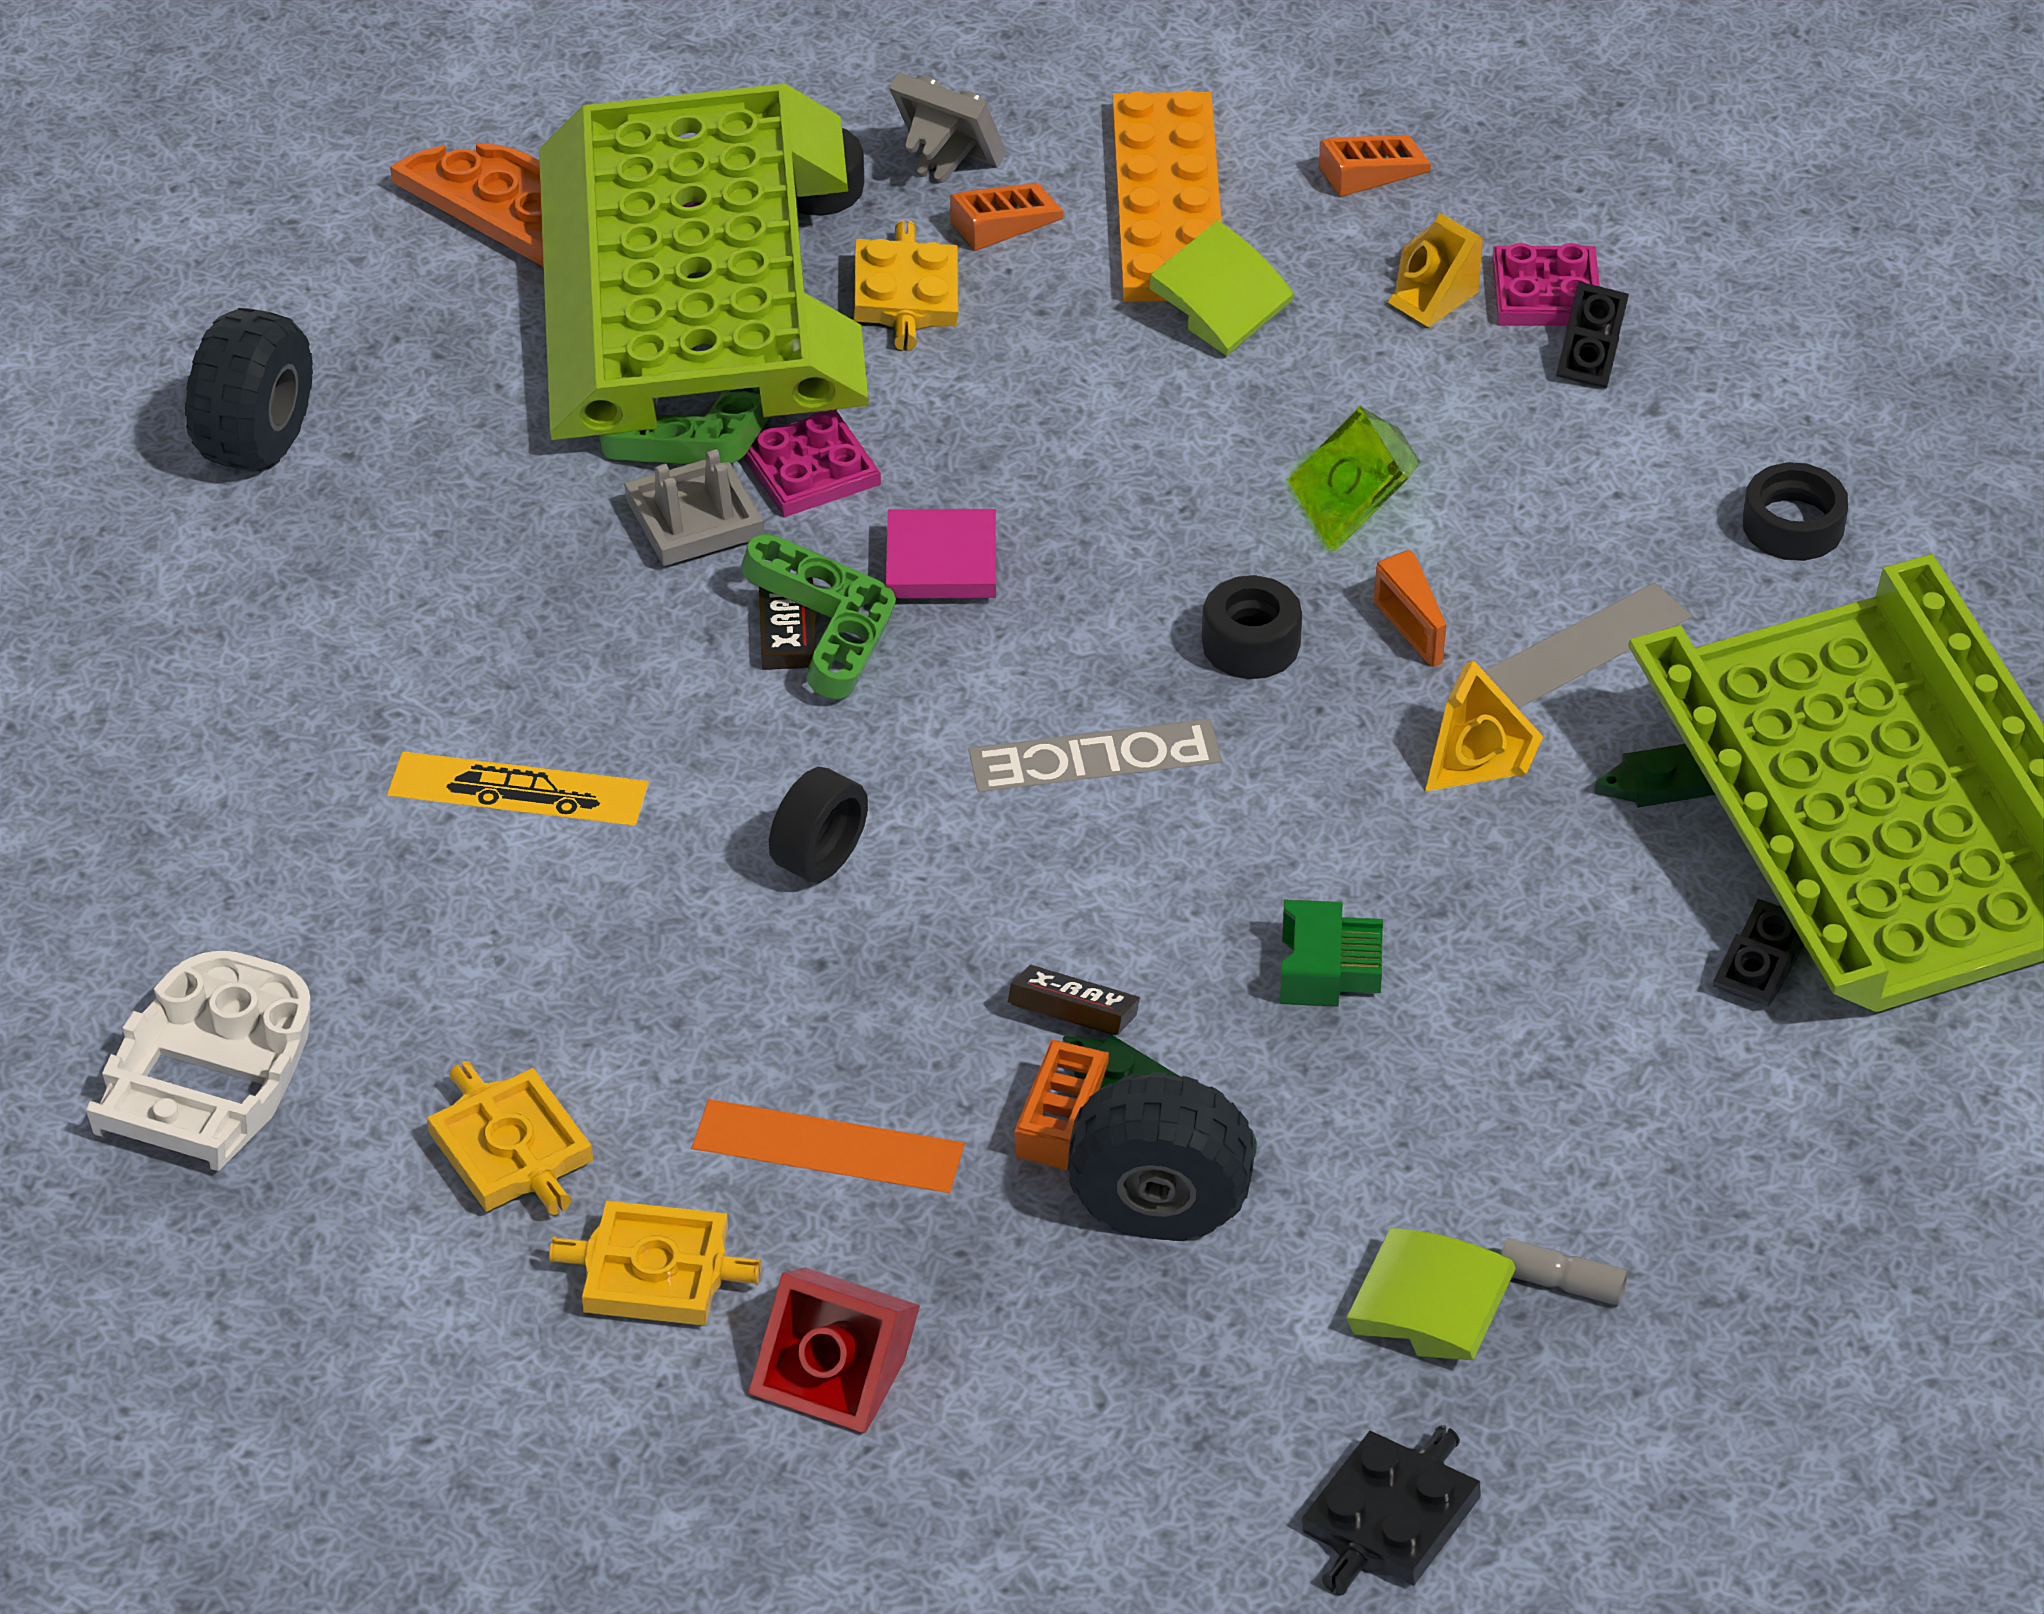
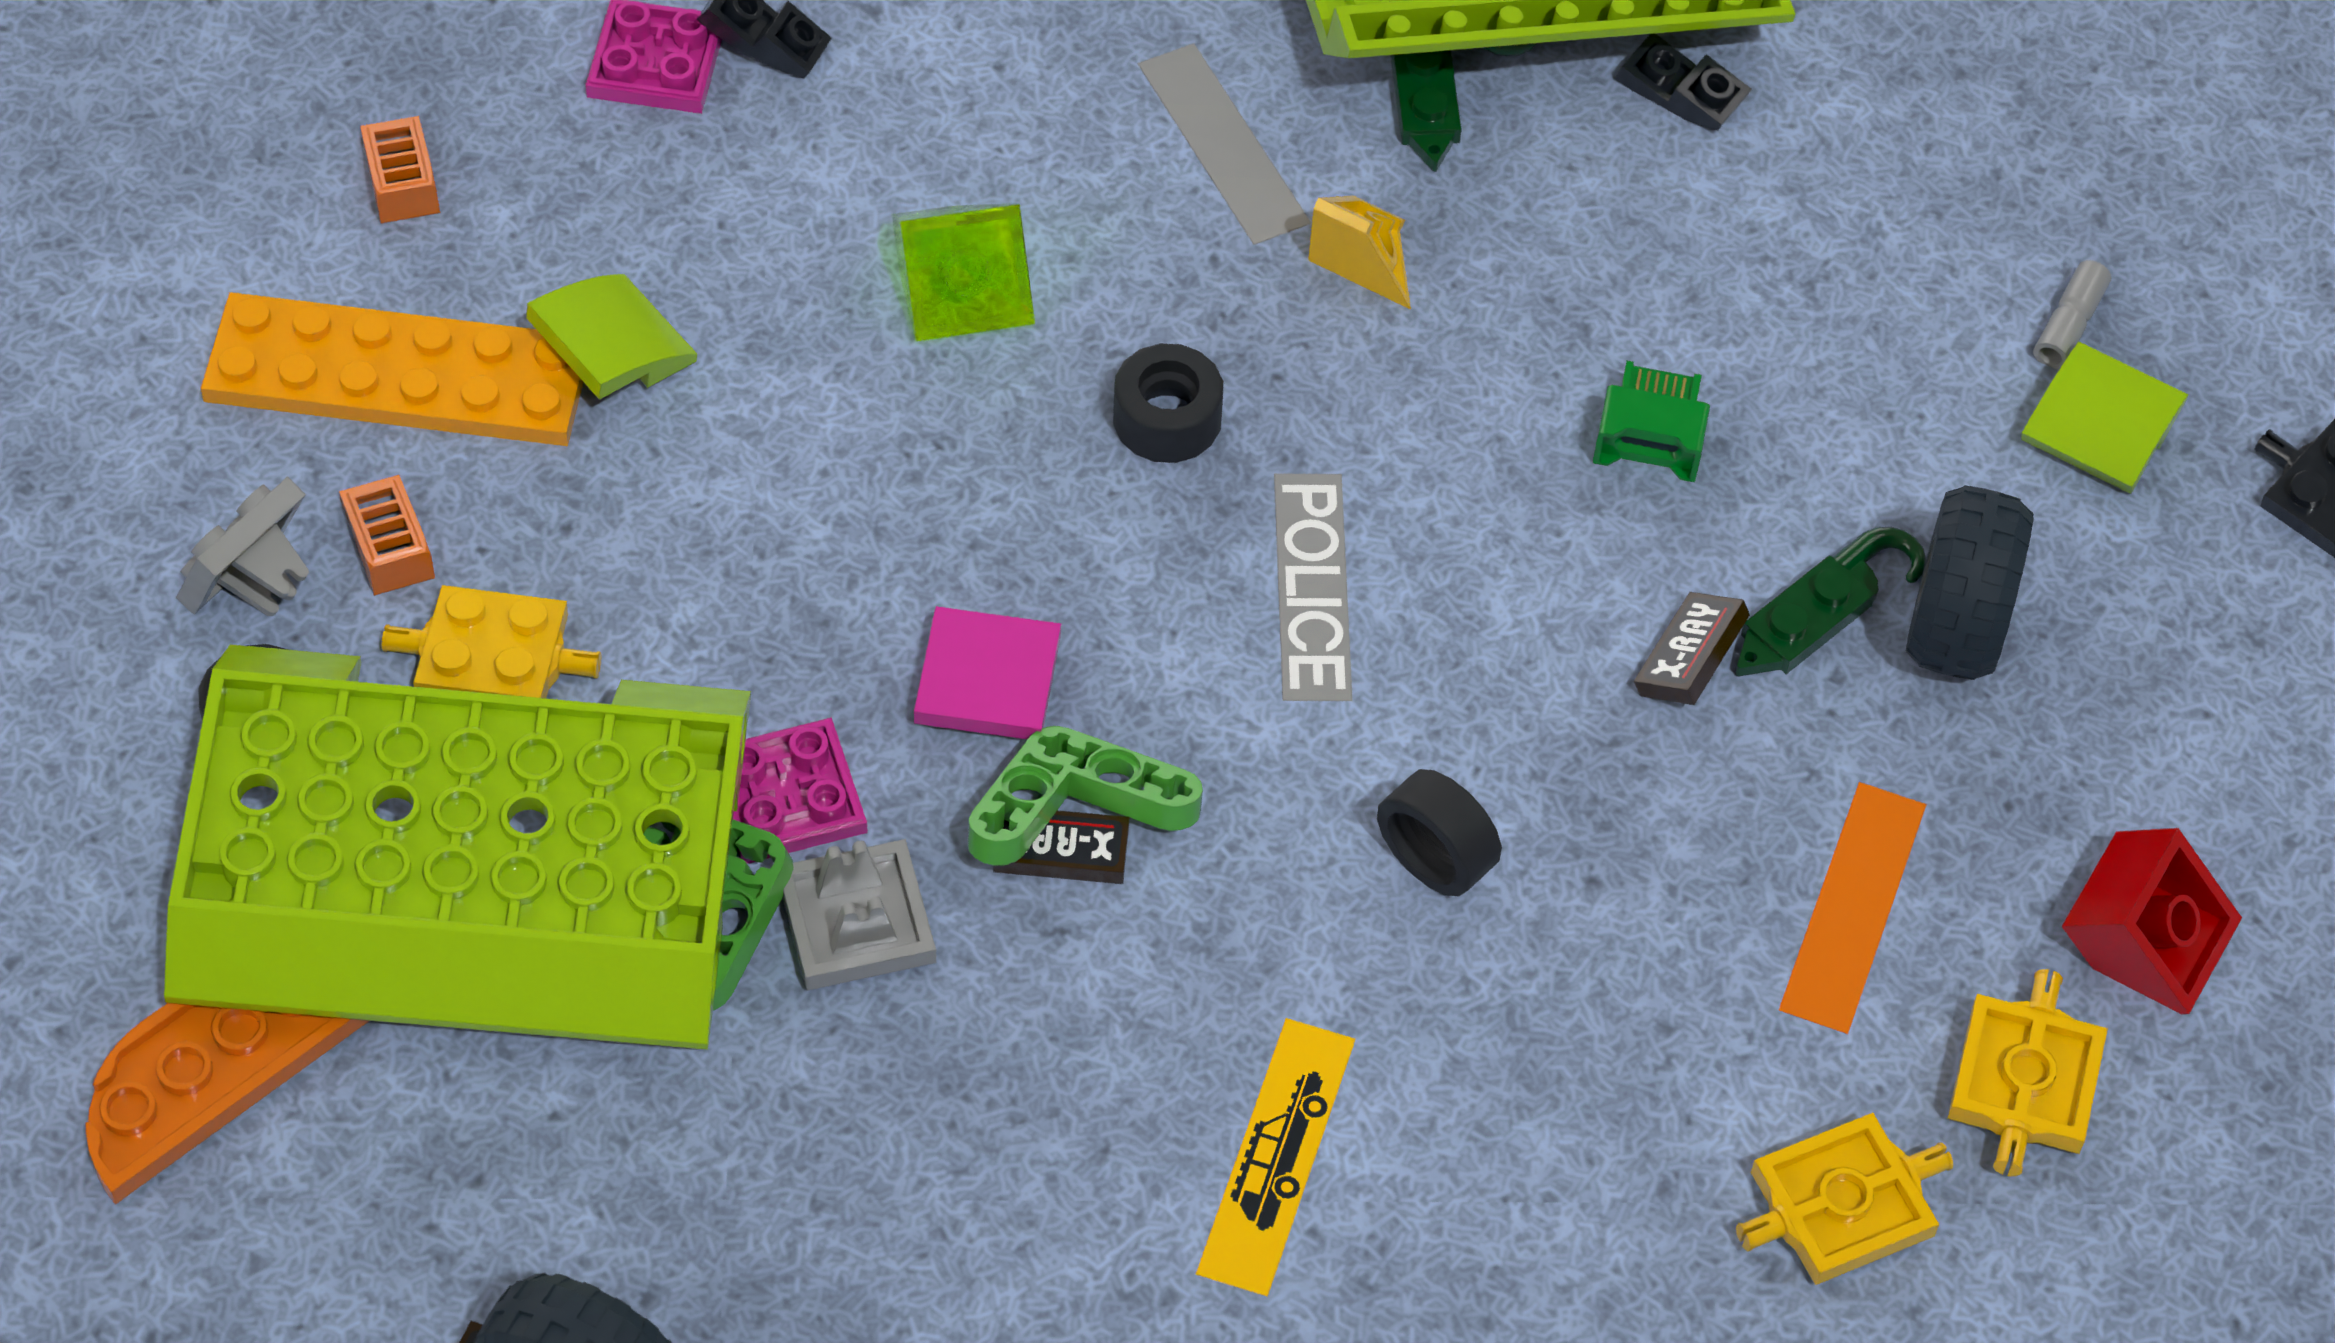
camera: 85 degrees left, 10 degrees up
orange slope [1014,1039,1109,1170] -> none
orange slope [1373,550,1447,667] -> none
yellow slope [1388,212,1483,327] -> none

